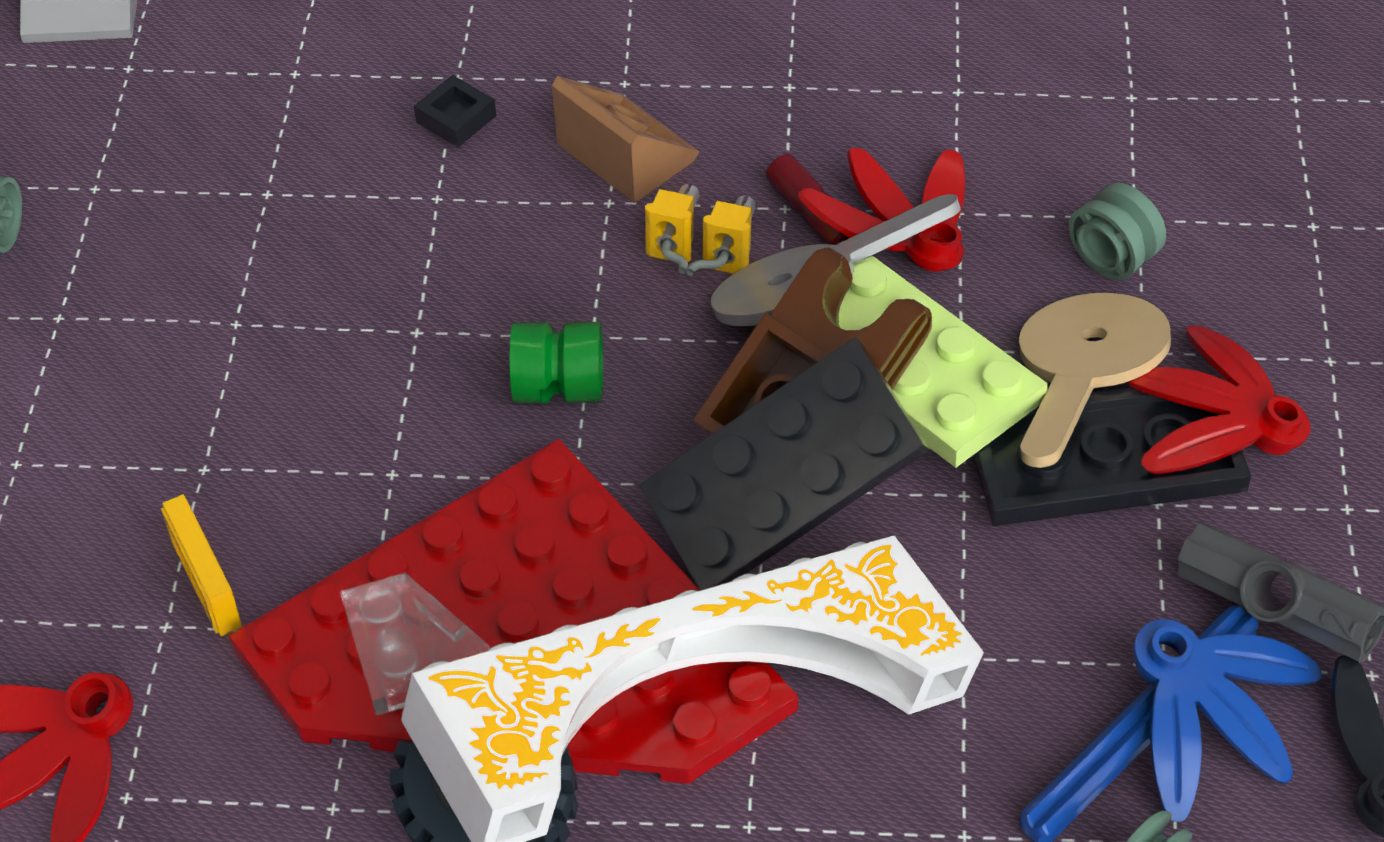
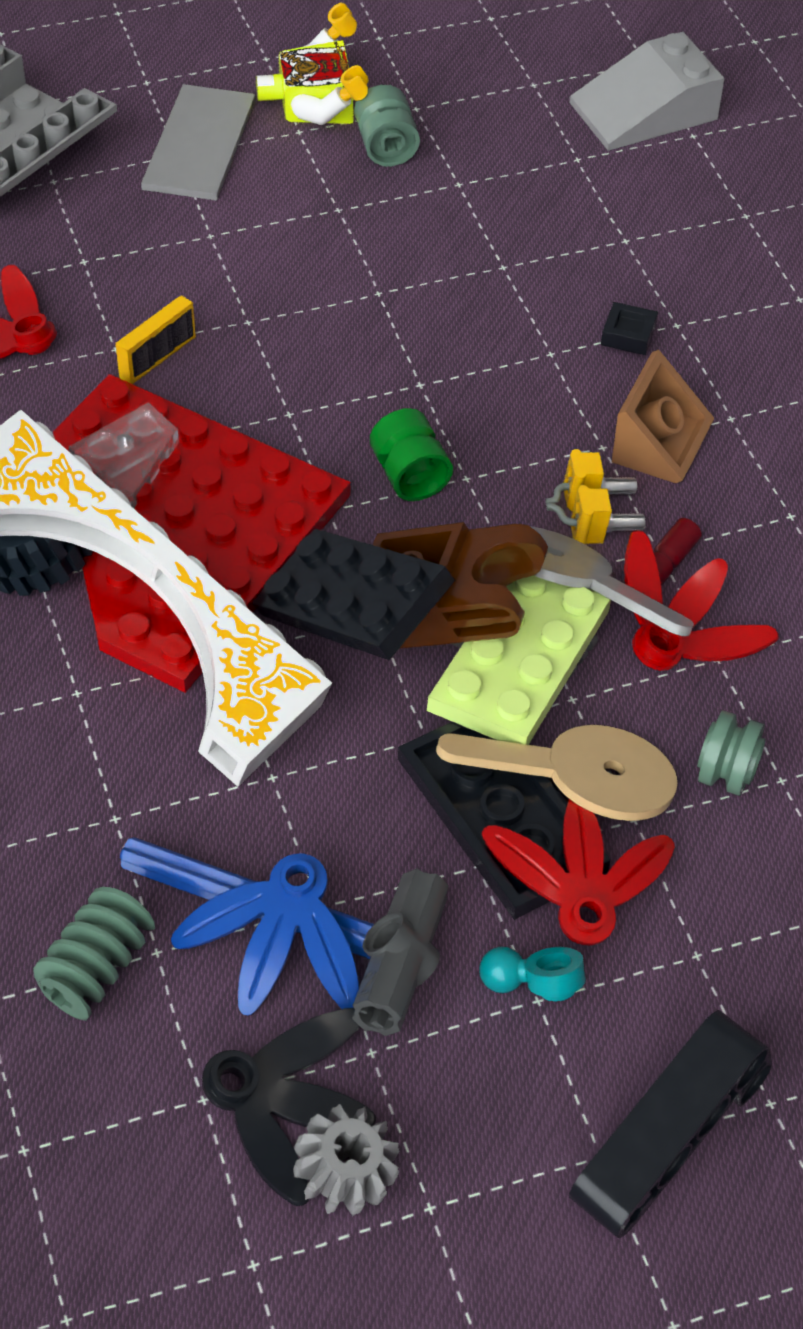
camera: 65 degrees right, 0 degrees up
none -> teal plate [479,947,586,1001]

